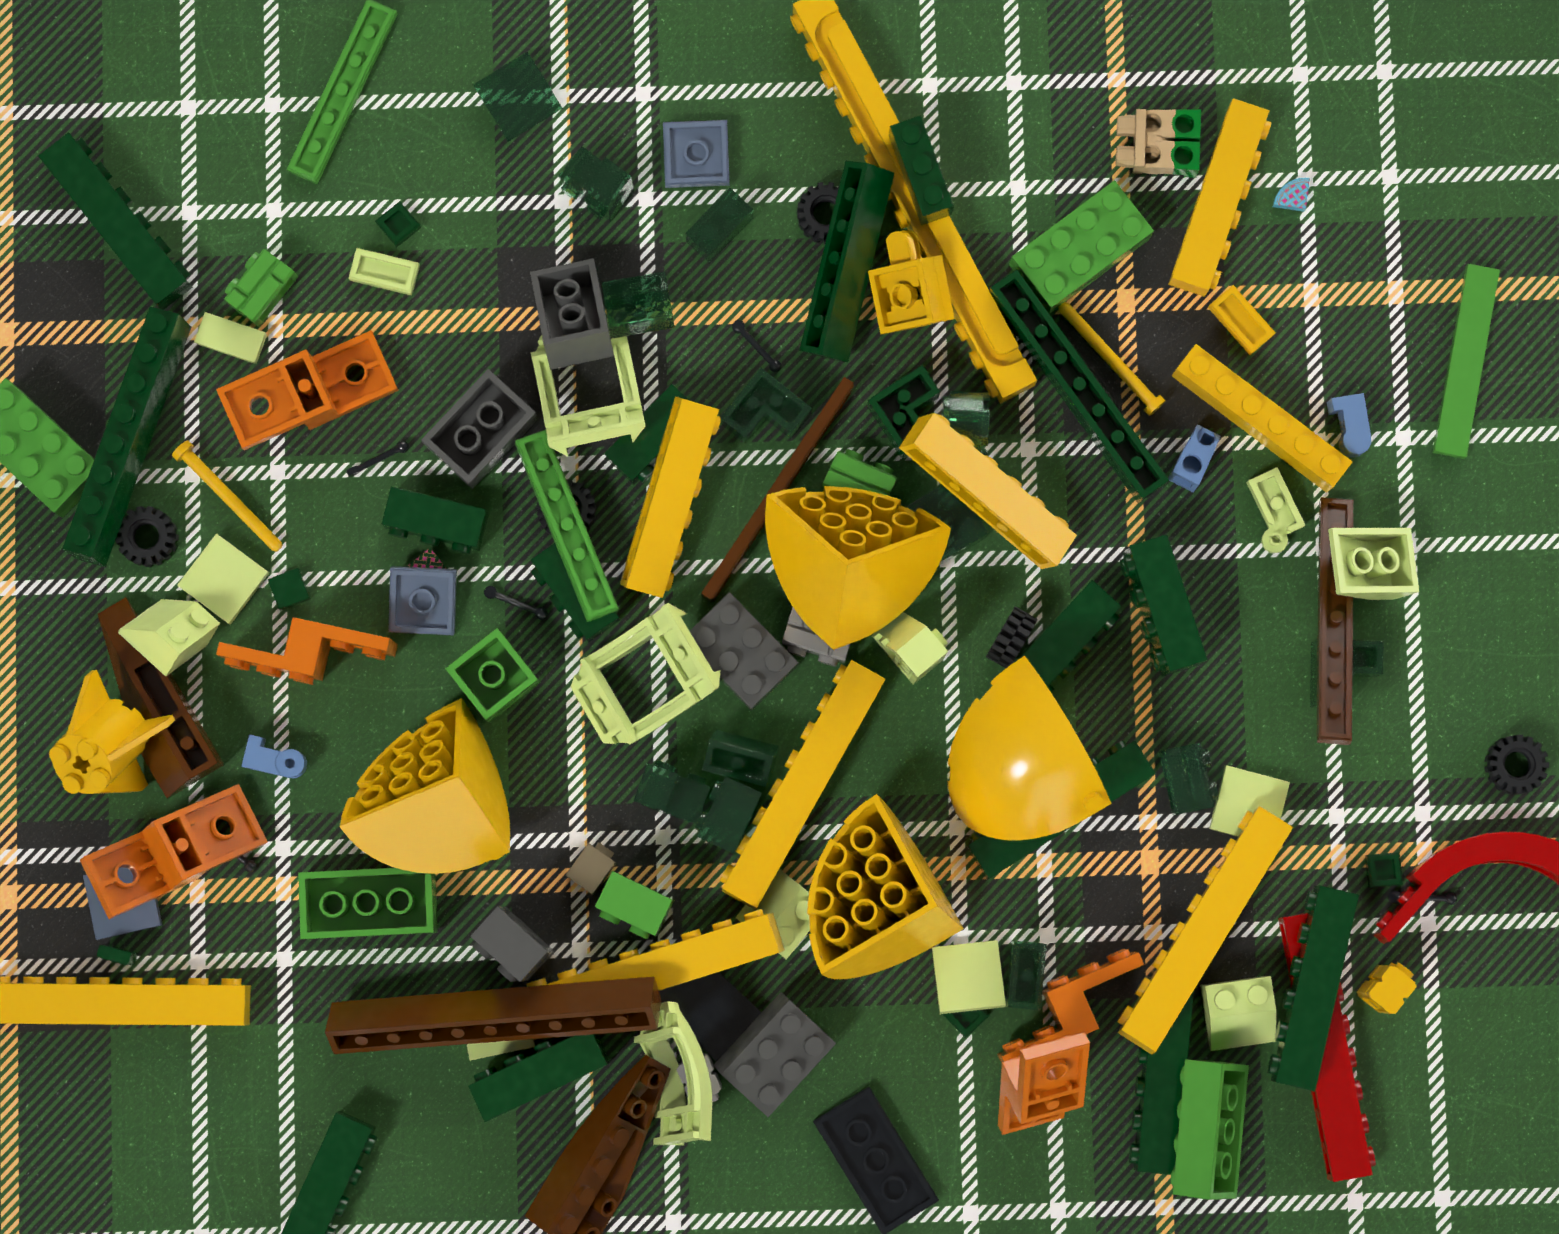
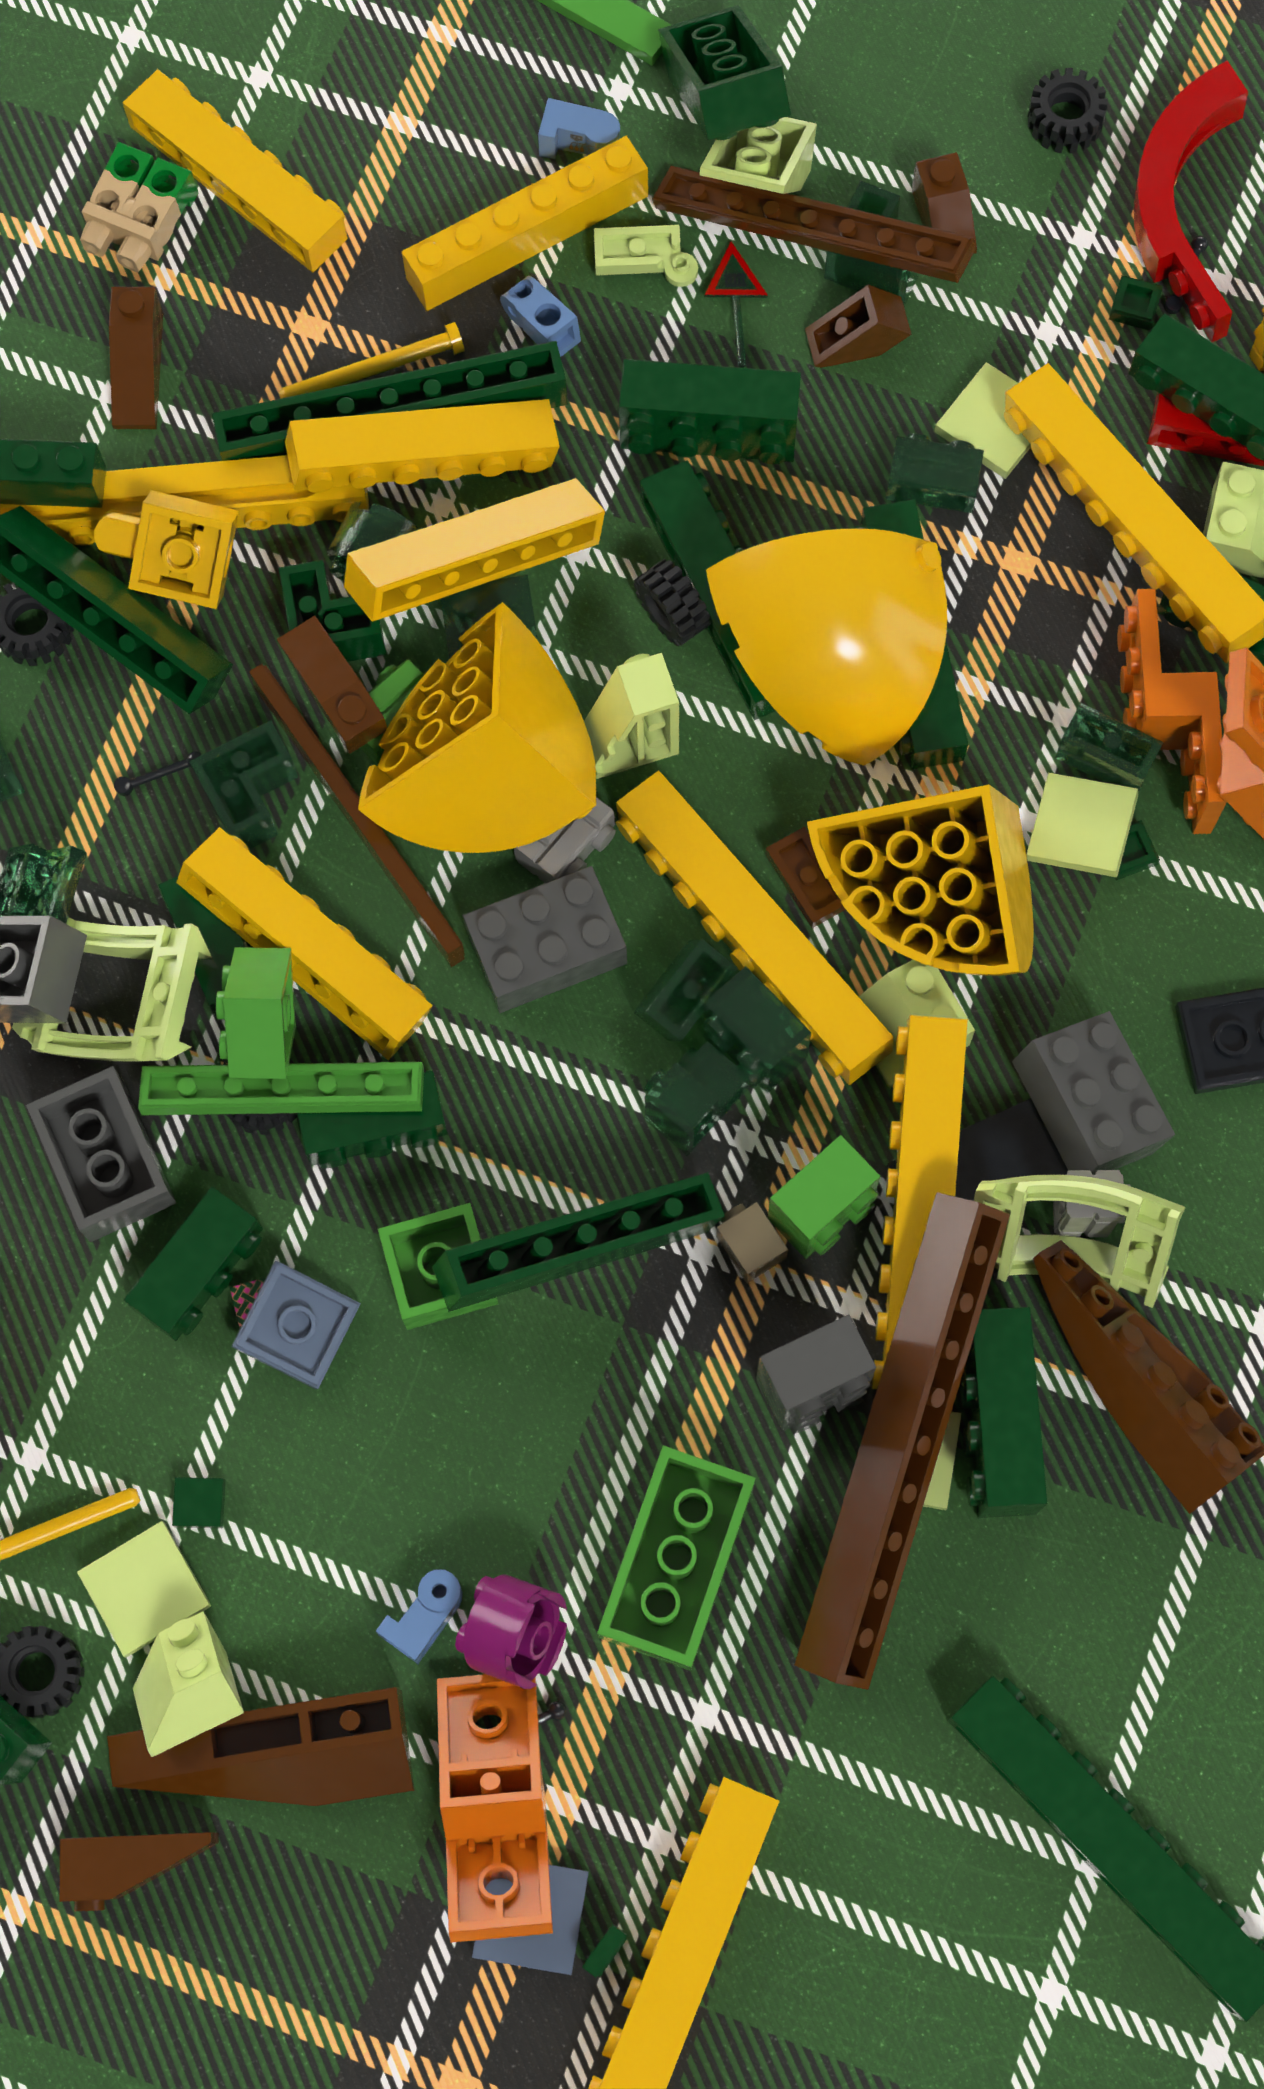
camera: 65 degrees left, 10 degrees down
yellow brick [49,670,175,794] -> none
orange bracket [216,617,398,685] -> none
yellow brick [340,698,510,874] -> none
black hinge [346,441,409,477] -> none
black hinge [484,586,548,620] -> none
yellowish green wedge [571,603,721,745] -> none
bright green brick [1009,180,1154,314] -> none
yellow tile [1208,285,1276,355] -> none
medium azure tile [1272,178,1310,212] -> none
none -> reddish brown slope [59,1832,219,1911]
none -> reddish brown slope [109,287,164,429]
none -> bright green brick [216,947,296,1079]
none -> reddish brown slope [277,616,387,754]
none -> yellow brick [285,399,560,493]
none -> dark green brick [432,1172,725,1312]
none -> magenta brick [455,1575,567,1689]
none -> dark green brick [658,5,791,140]
none -> piece [704,241,768,368]
none -> reddish brown plate [765,827,846,928]
none -> reddish brown slope [805,285,912,368]
none -> reddish brown slope [912,152,977,254]

